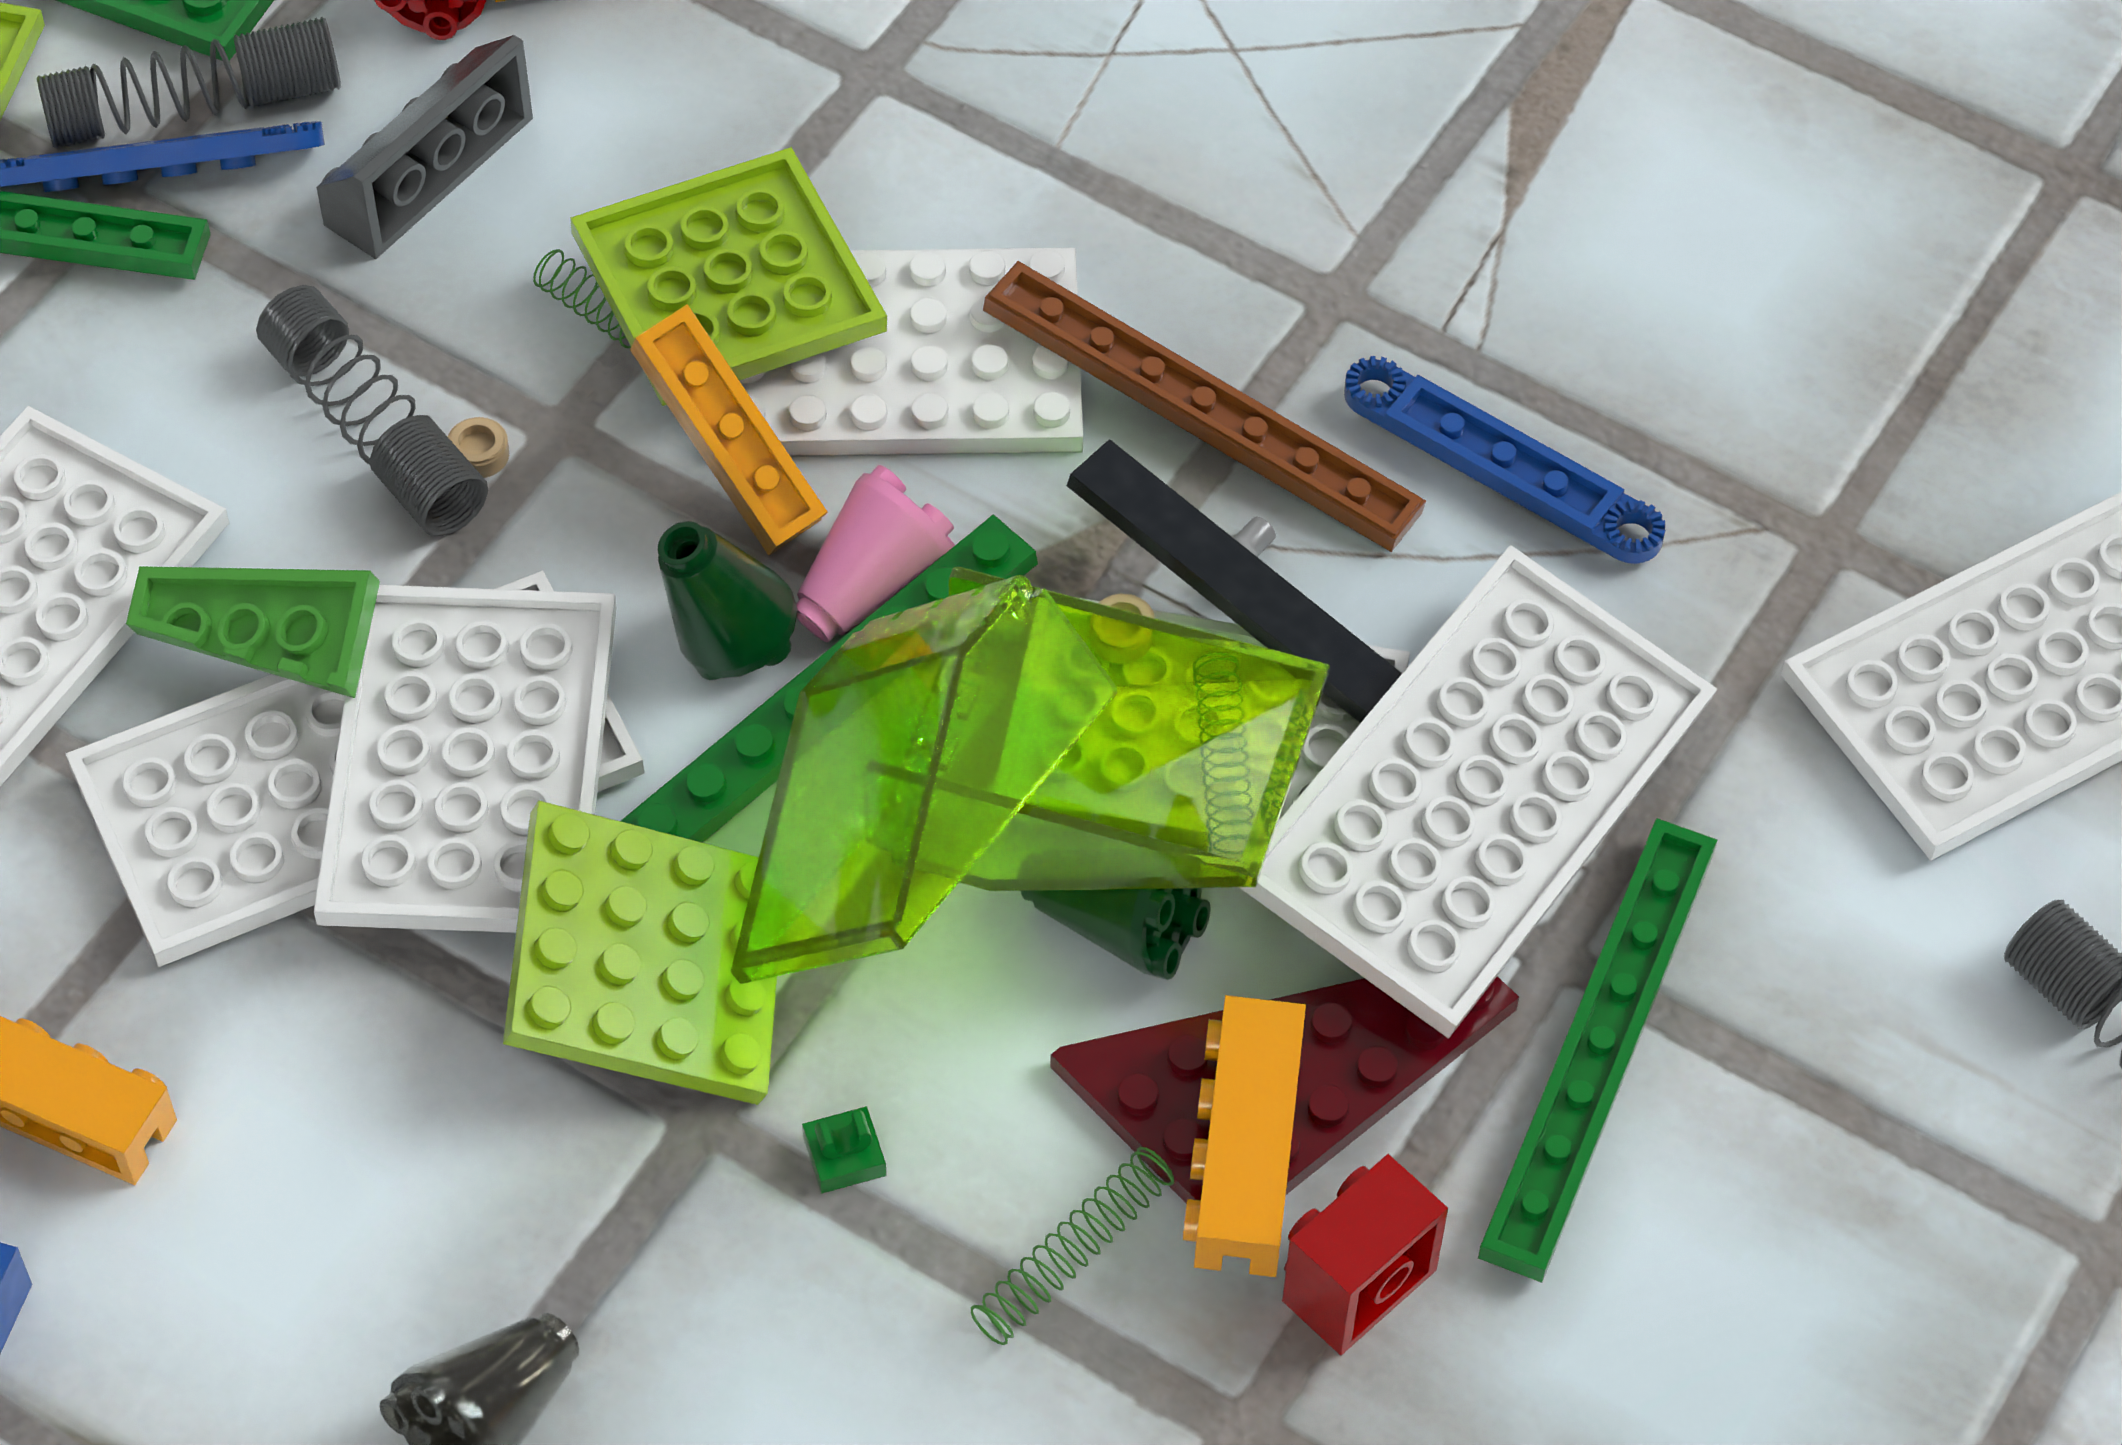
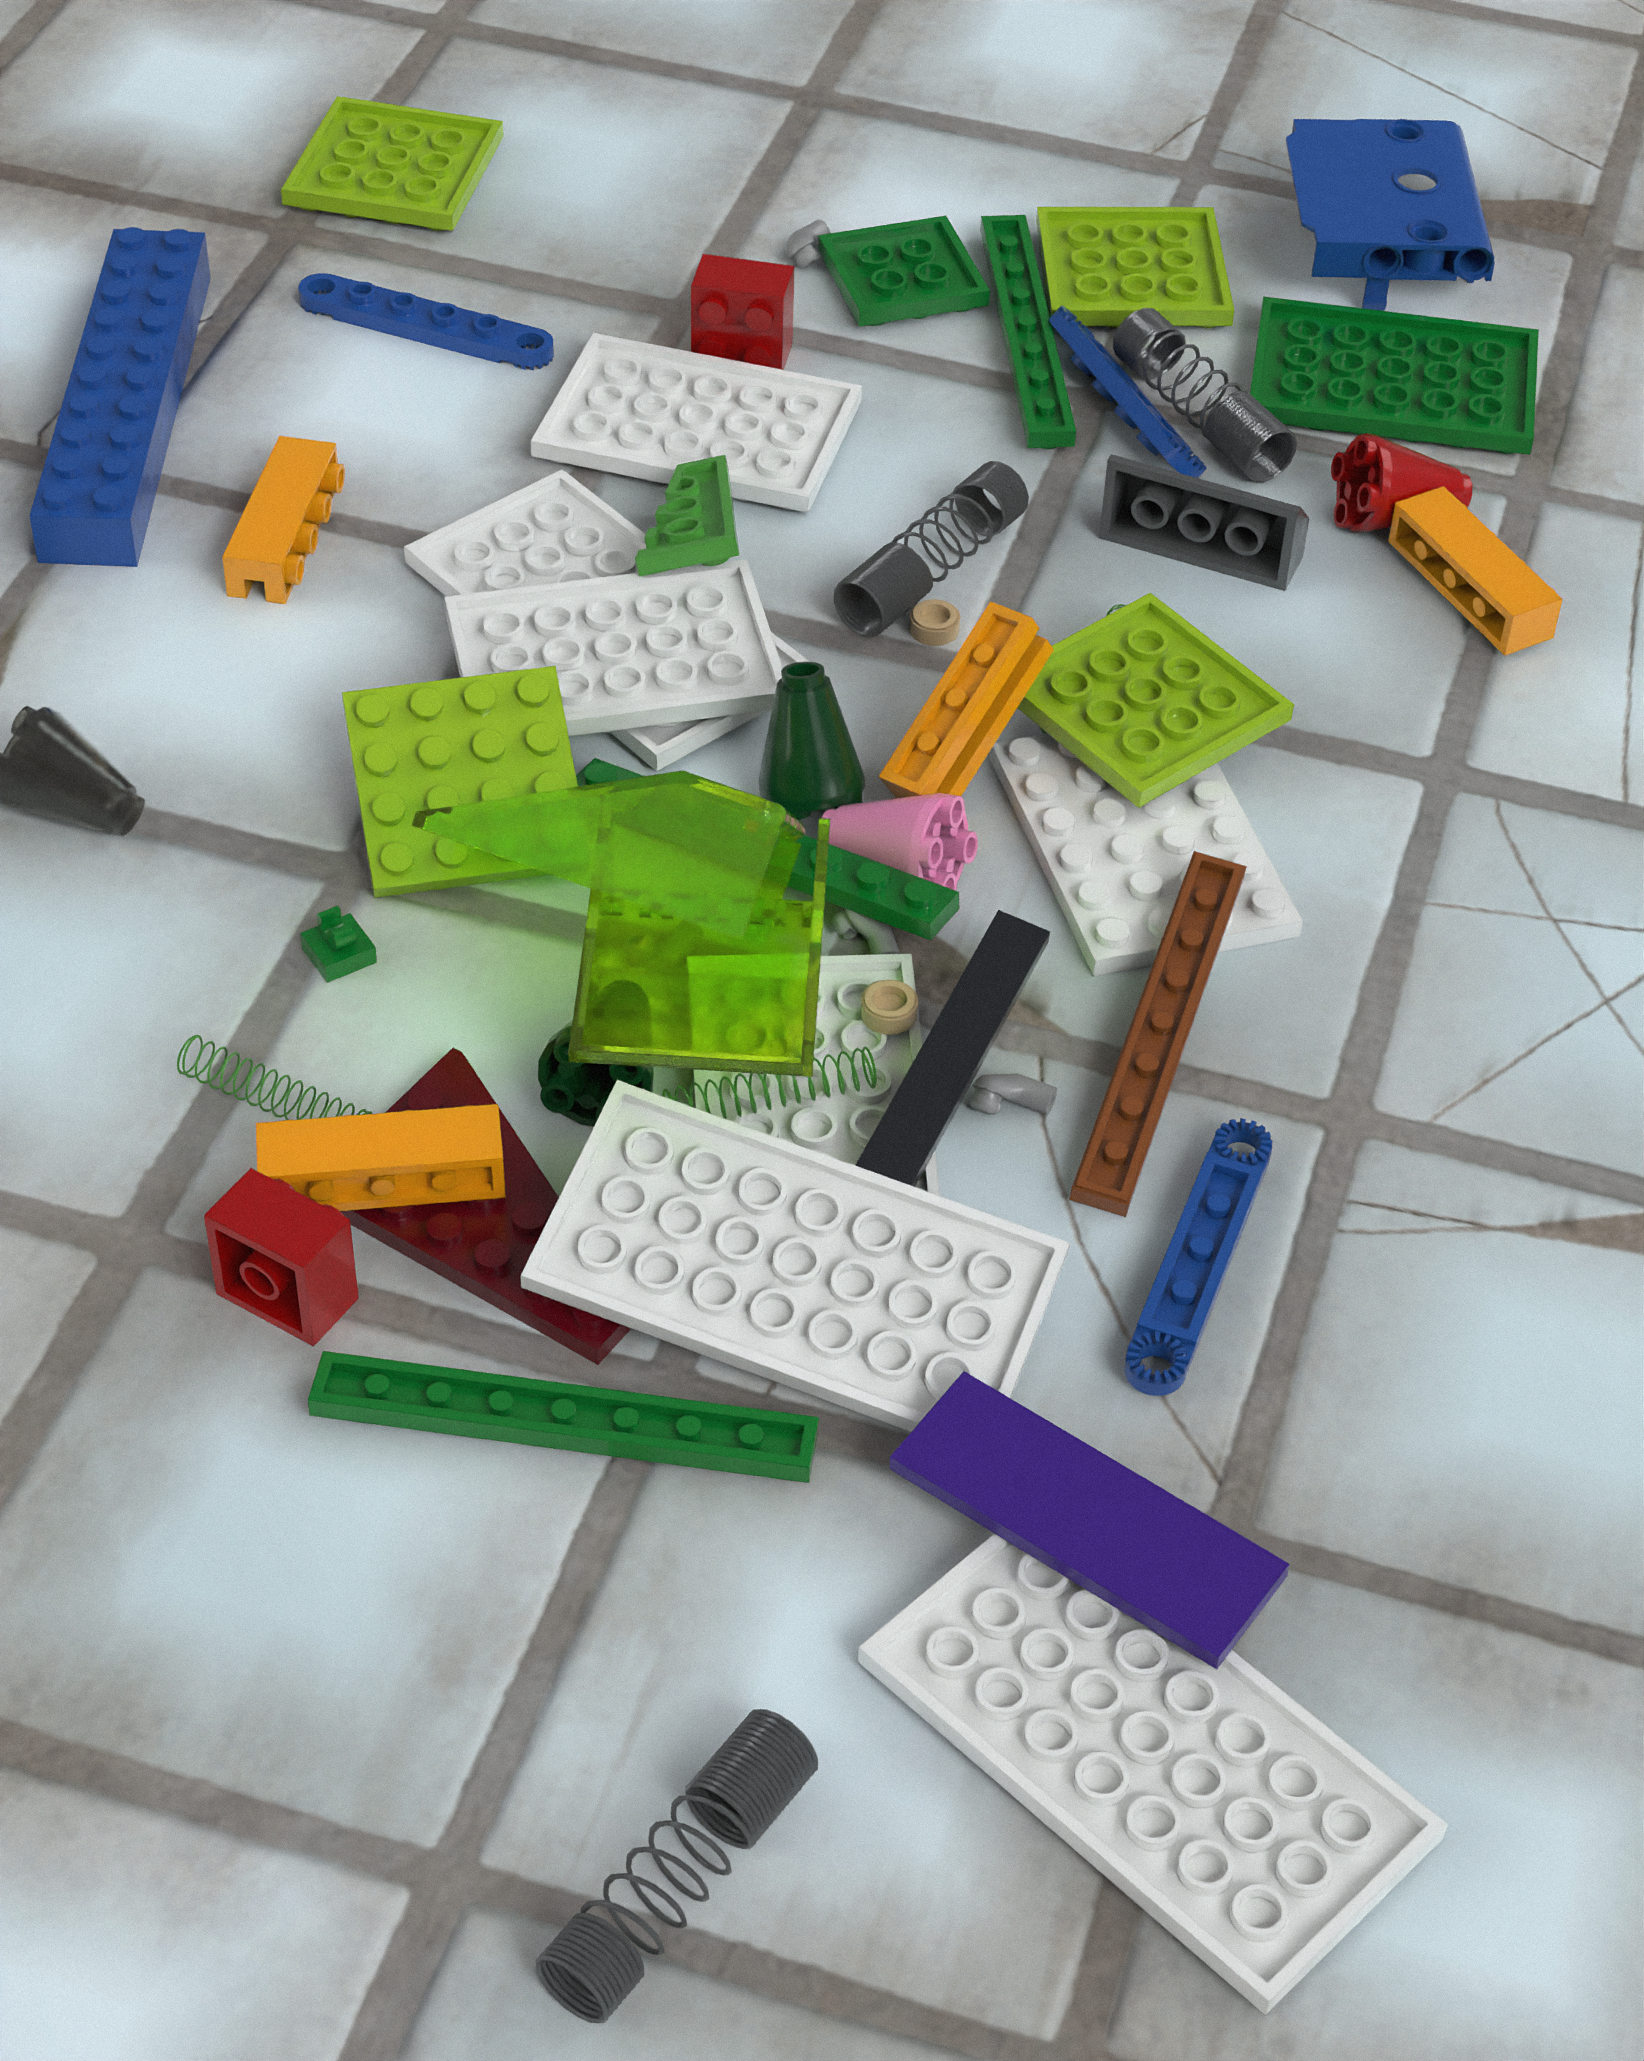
camera: 75 degrees right, 10 degrees down
none -> dark purple tile [890,1371,1290,1670]

